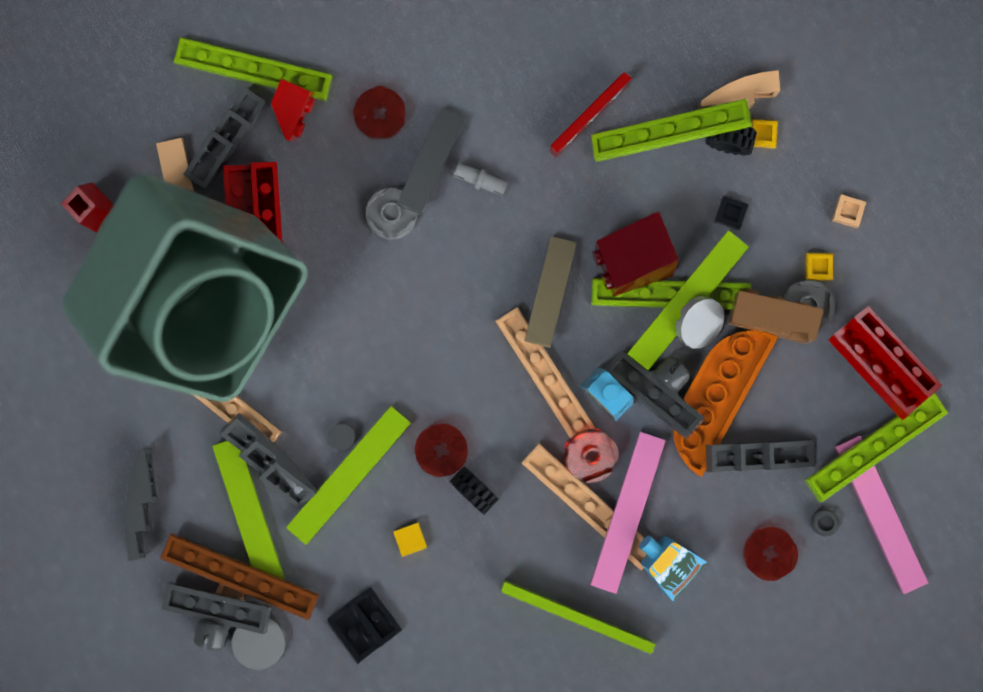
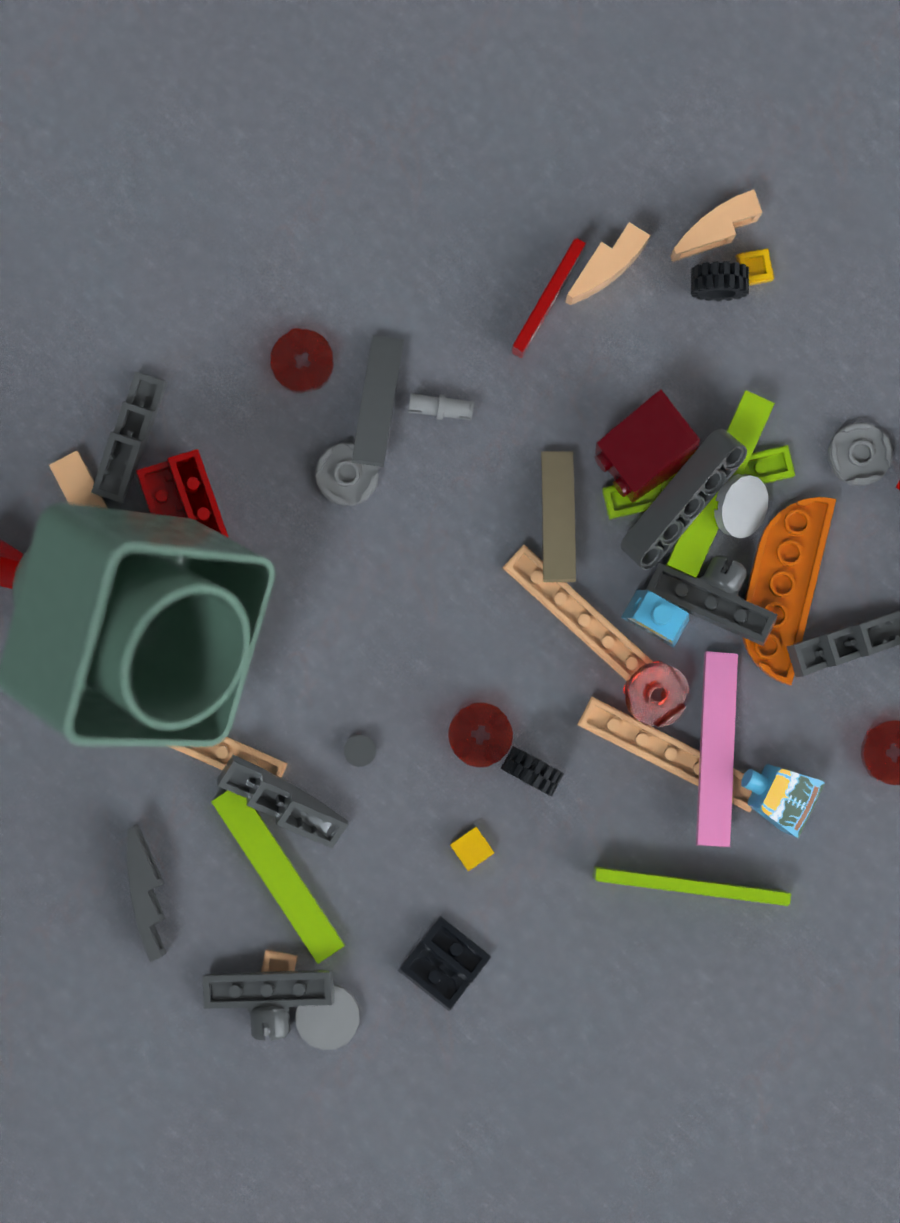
camera: 20 degrees left, 0 degrees up
dark orange tile [160,533,320,620] -> none
lime tile [173,37,333,101] -> none
red slope [271,79,316,141] -> none
lime tile [286,406,411,545] -> none
lime tile [591,98,752,162] -> none
black tile [714,196,748,231] -> none
medium nougat wedge [728,288,824,344] -> none
yellow tile [805,253,833,281] -> none
light nougat tile [831,194,866,229] -> none
none -> light nougat slope [565,222,651,305]
none -> dark grey beam [621,428,747,570]

